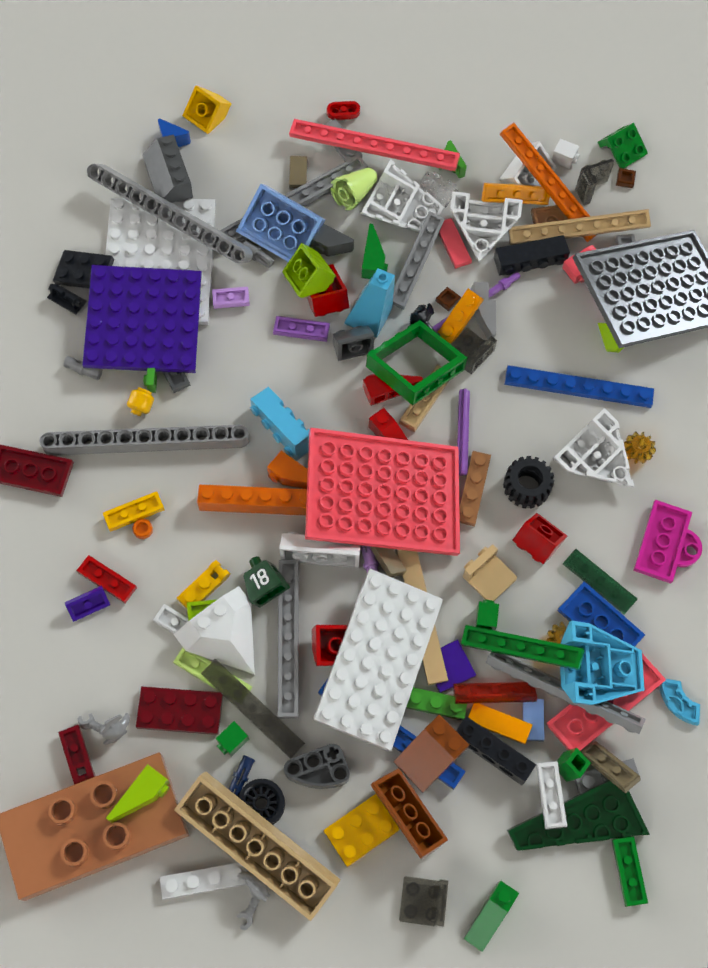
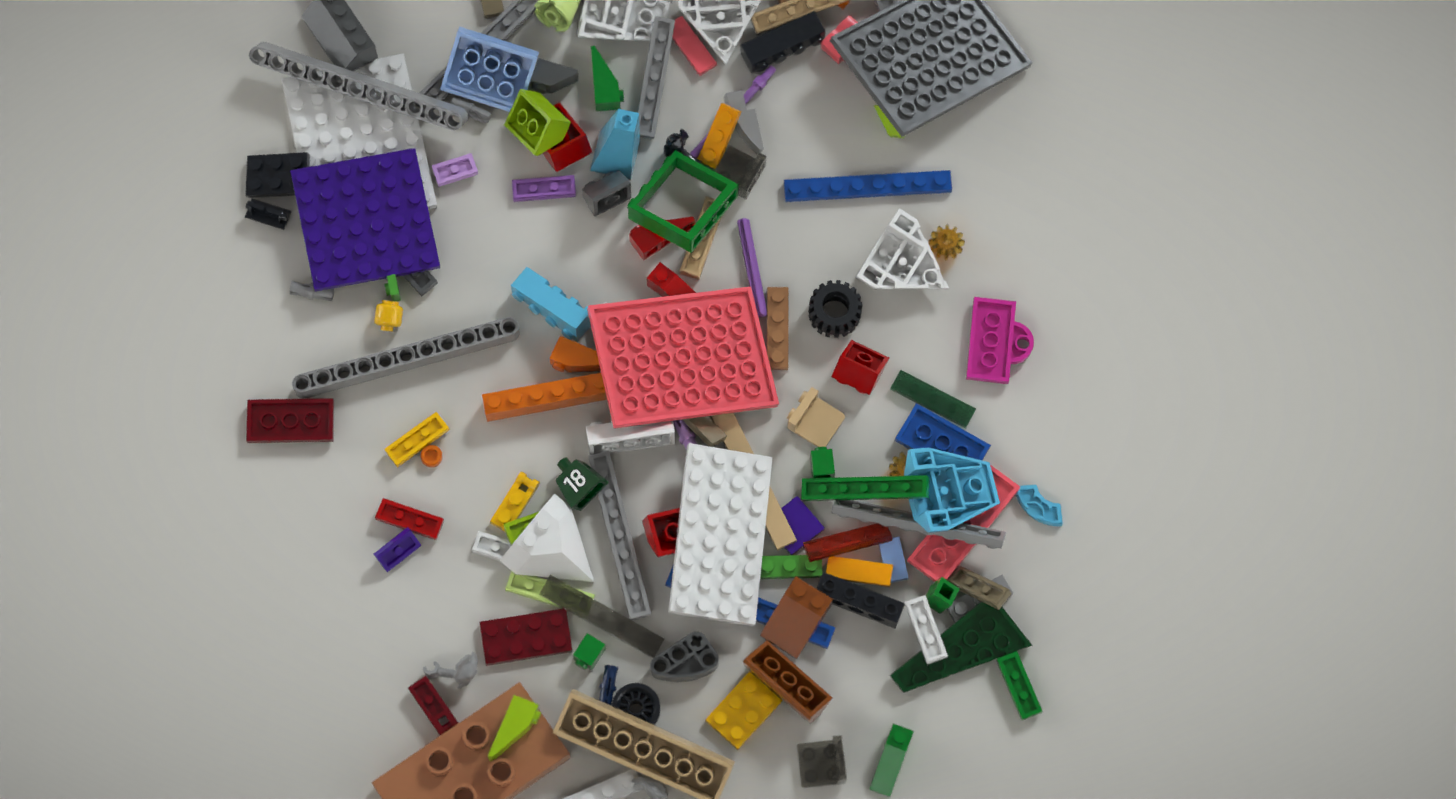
camera: 15 degrees left, 5 degrees up
reddish brown tile [435,287,461,311] -> none

